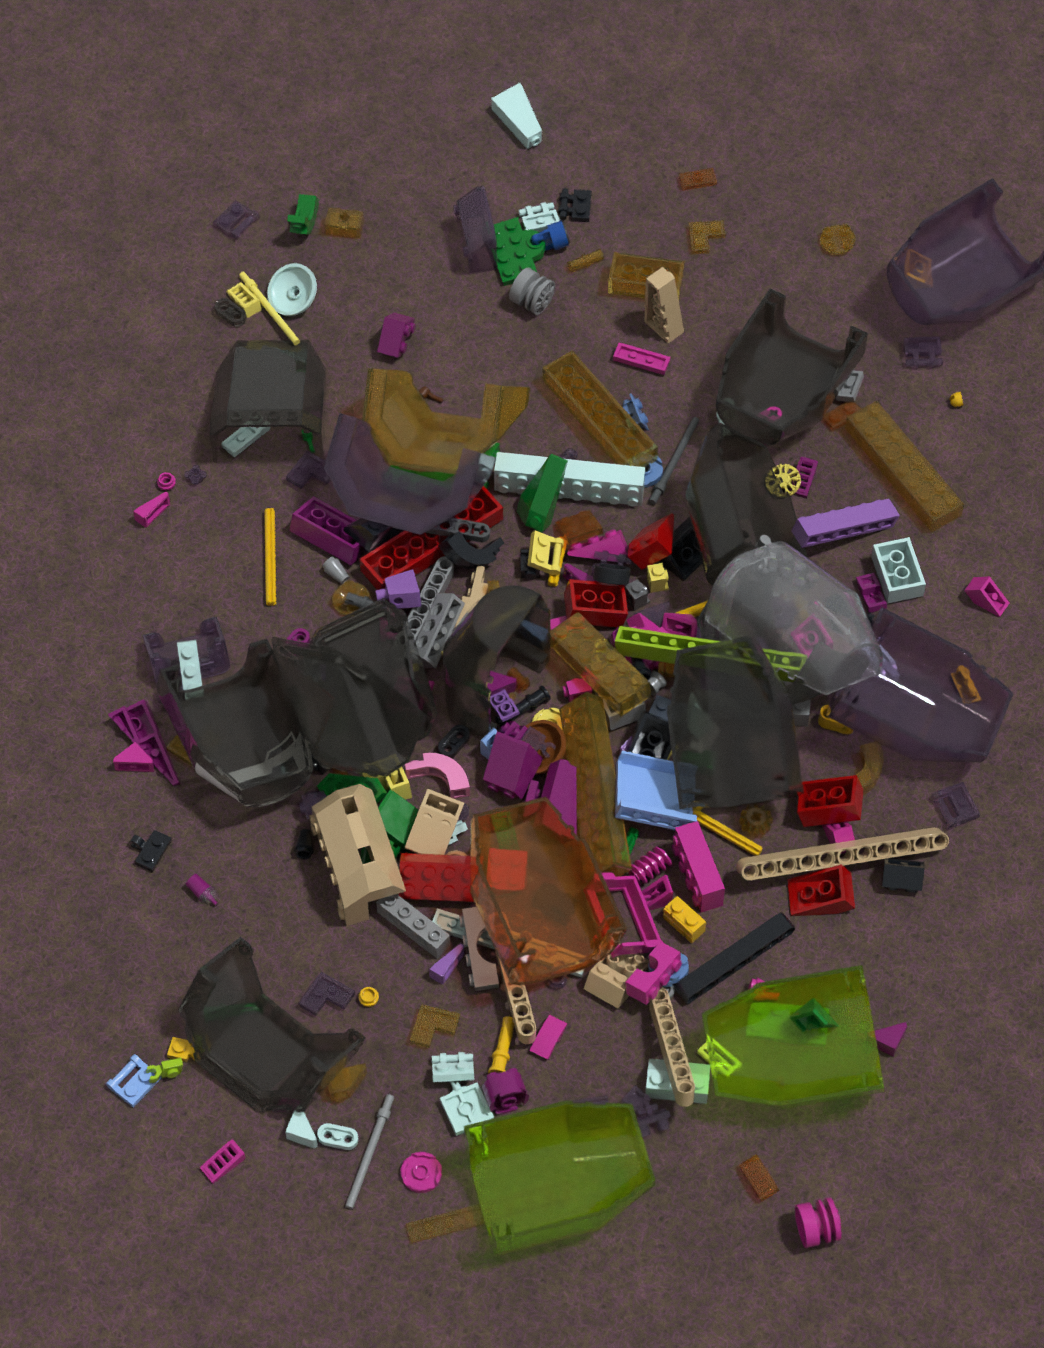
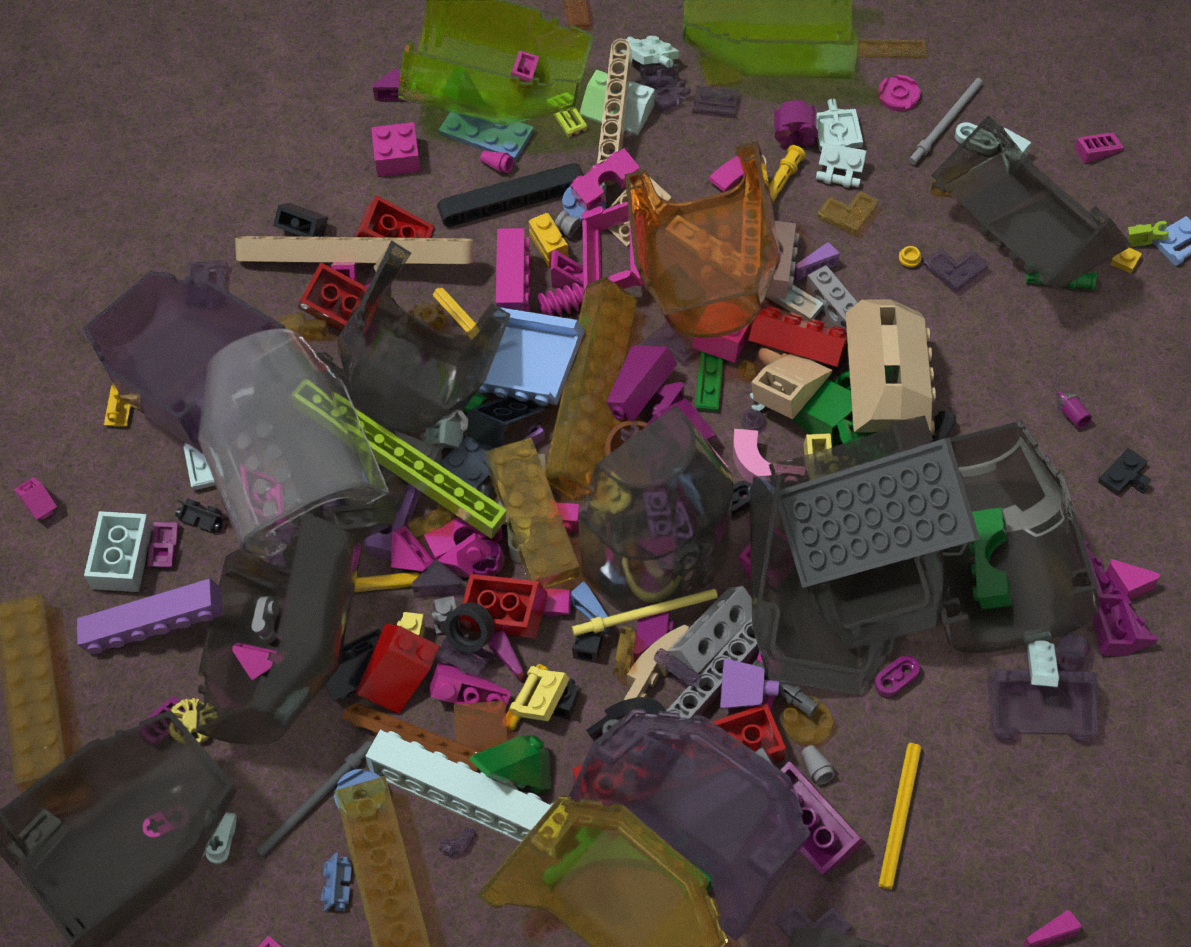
camera: 160 degrees left, 0 degrees up
none -> dark pink slope [232,643,287,680]
none -> dark orange plate [342,702,480,772]
none -> dark pink brick [371,122,421,177]
none -> dark pink slope [510,50,539,88]
none -> light grey wheel [555,210,580,238]
none -> light aqua plate [621,36,679,68]
none -> clear purple axle [654,648,699,686]
none -> dark grey plate [774,438,980,588]
none -> green arch [970,507,1012,609]

